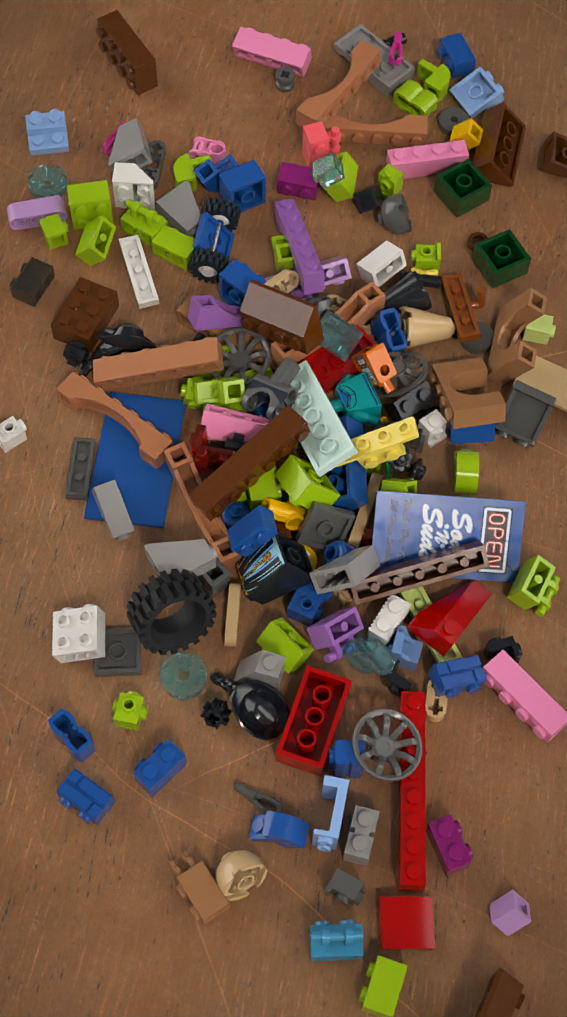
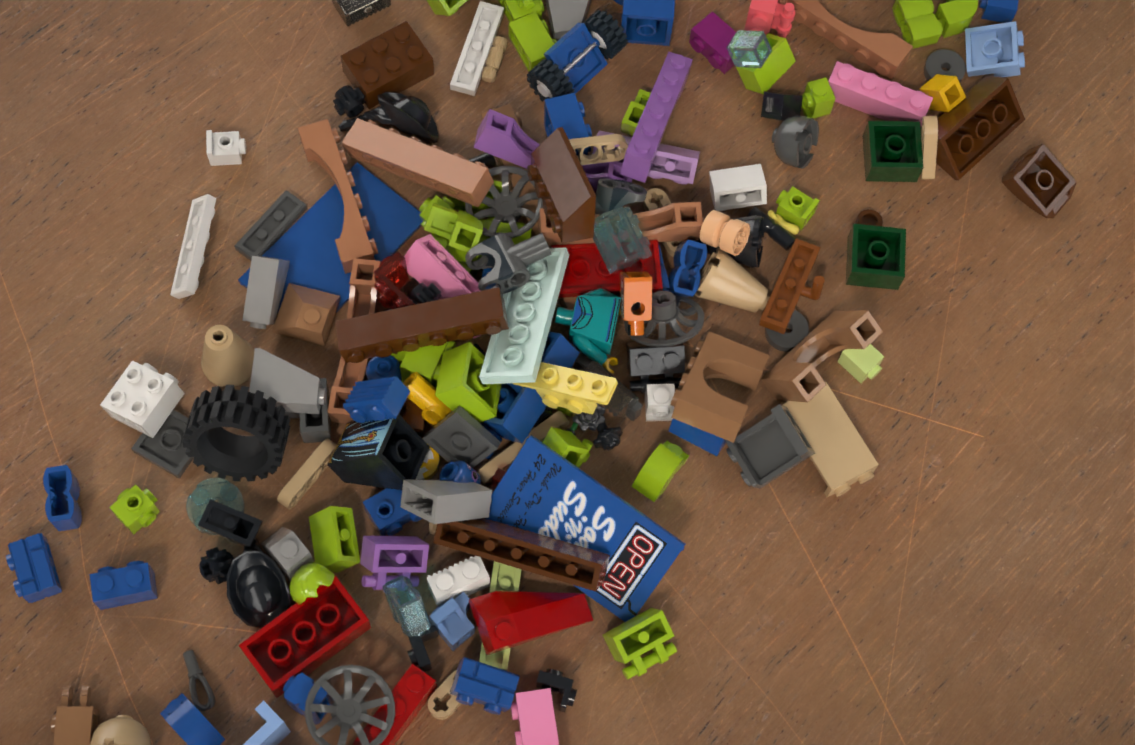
camera: 30 degrees right, 5 degrees up
none -> white plate [170,194,216,299]
none -> black slope [198,499,263,548]
none -> tan cone [201,325,254,387]
none -> medium nougat slope [272,283,341,346]
none -> lime hair [290,562,335,604]
none -> tan axle [481,36,507,83]
none -> light nougat wheel [700,210,750,256]
none -> tan beam [920,116,938,180]

